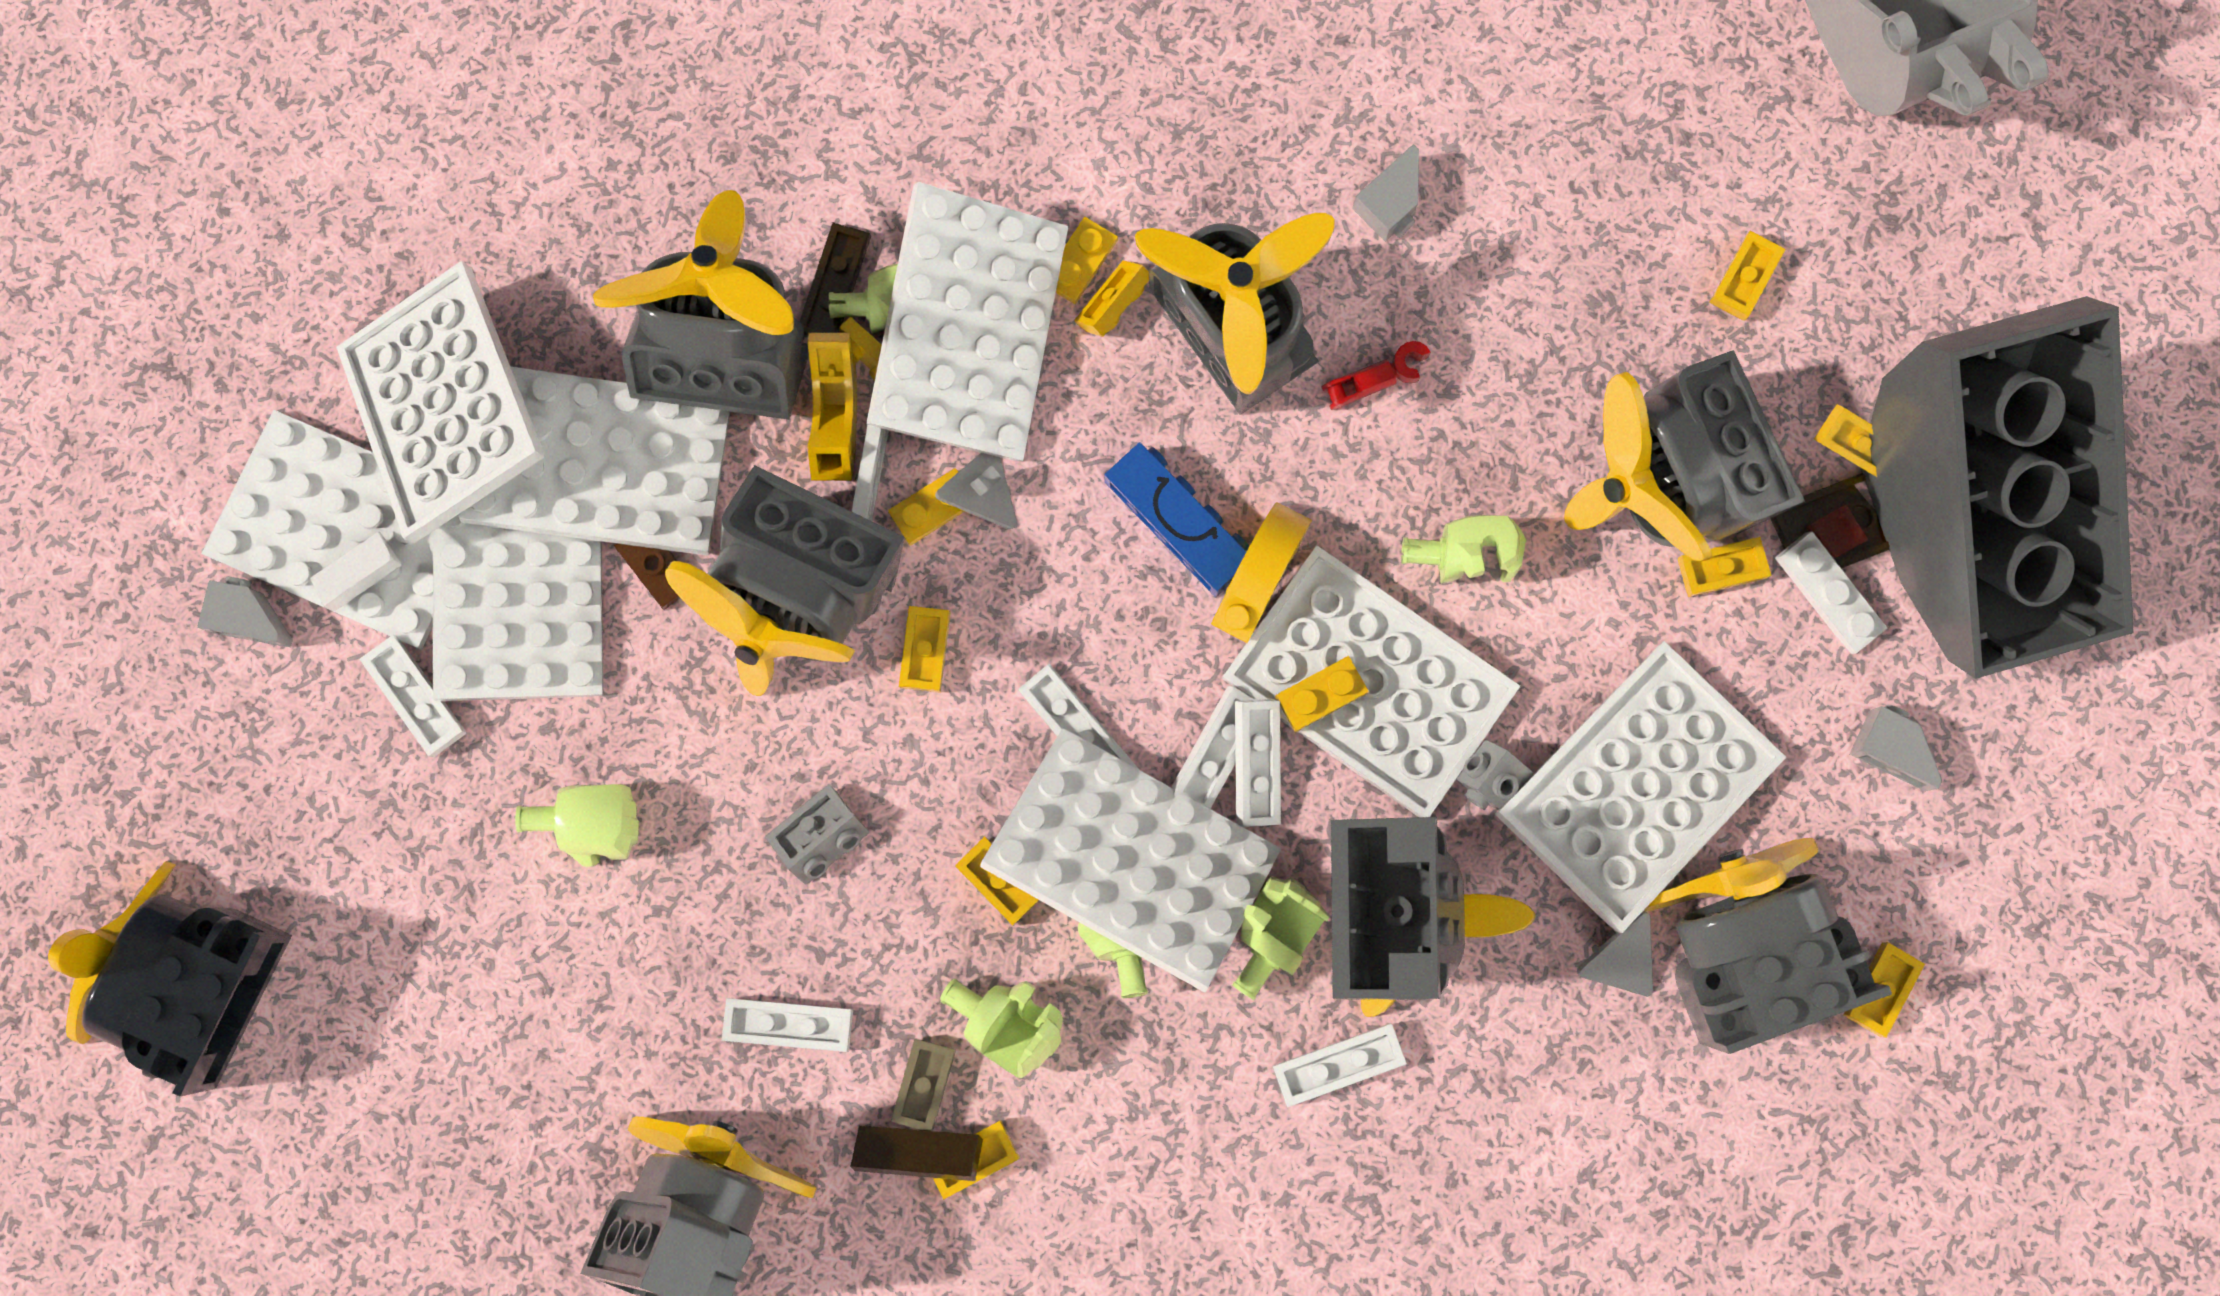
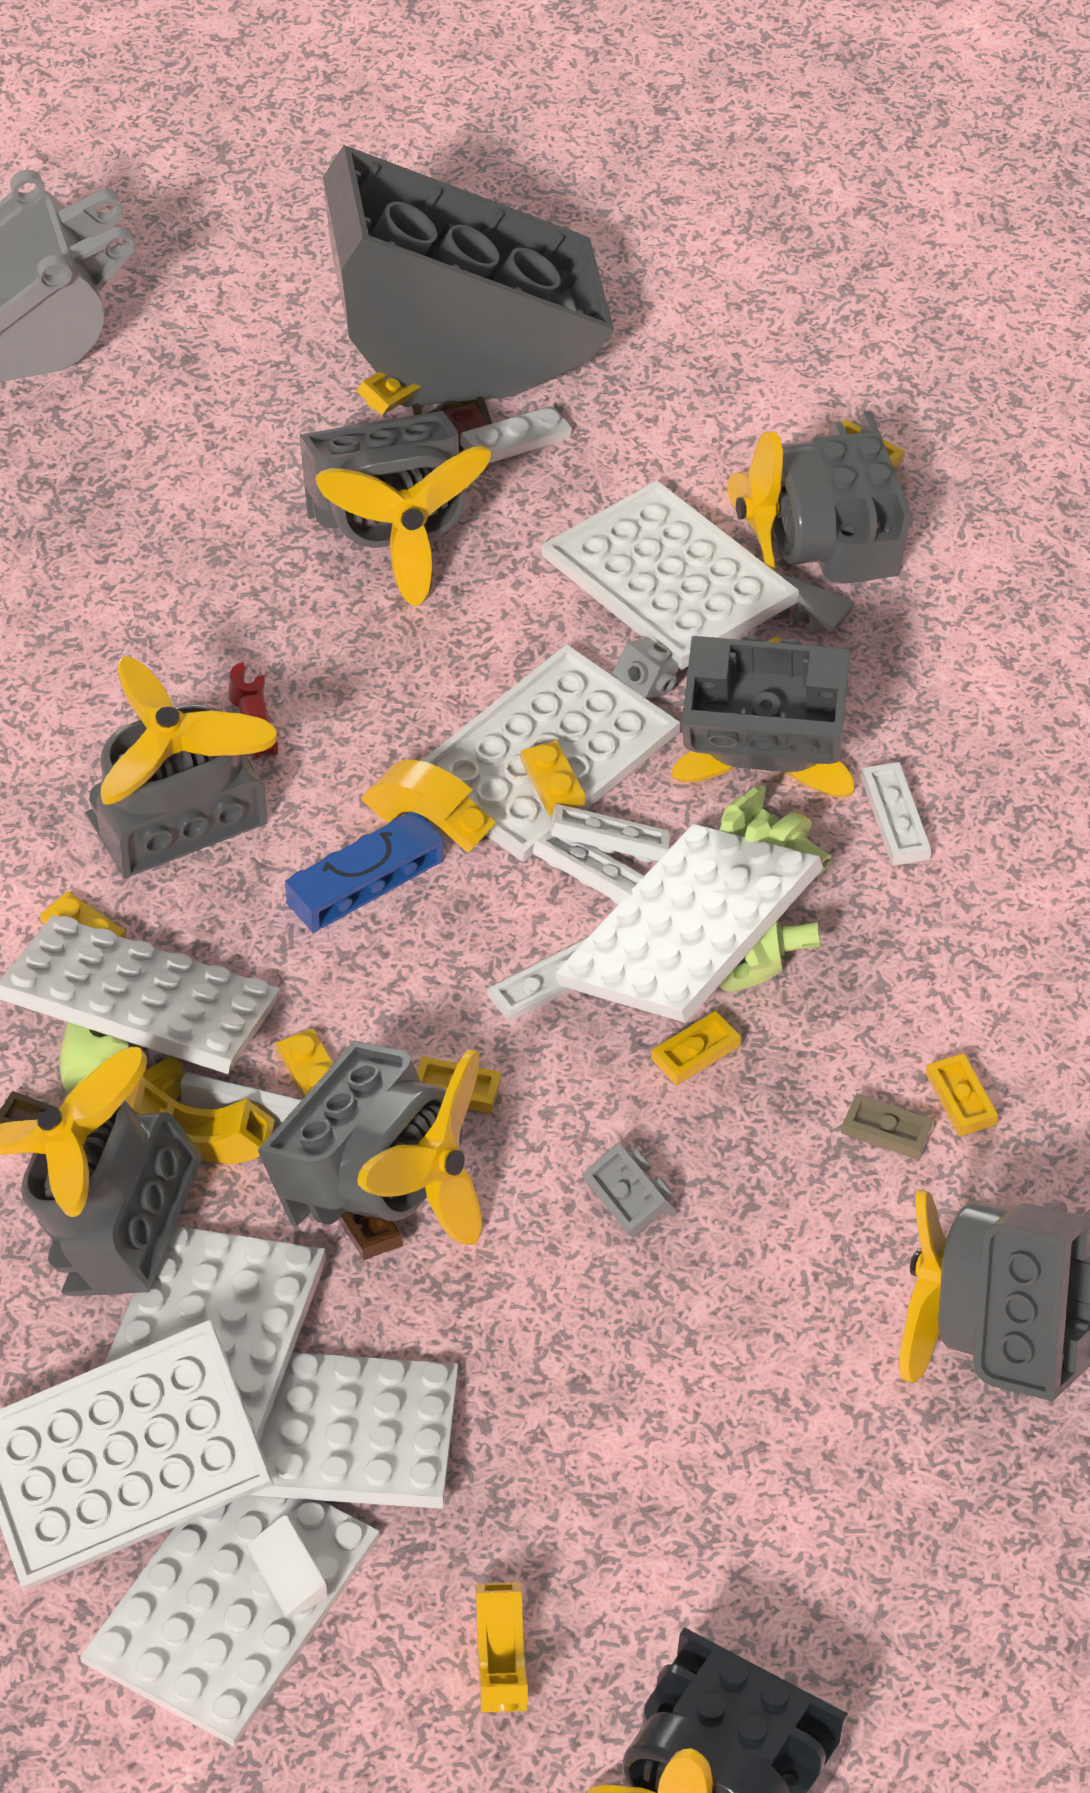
camera: 90 degrees left, 30 degrees down
light grey slope [197,576,293,648] -> none
white plate [359,635,467,758] -> none
yellowish green piece [515,784,639,867] -> none
reddish brown plate [614,543,680,610] -> none
white plate [721,998,853,1052] -> none
dark brown tile [850,1125,983,1181] -> none
light grey piece [935,453,1017,529] -> none
yellowish green piece [940,979,1063,1078] -> none
yellow plate [1074,260,1149,337] -> none
light grey slope [1352,144,1419,242] -> none
yellowish green piece [1401,515,1526,584] -> none
yellow plate [1677,537,1772,597] -> none
yellow plate [1709,231,1786,321] -> none
light grey slope [1849,705,1942,792] -> none
none -> yellow arch [475,1582,528,1713]

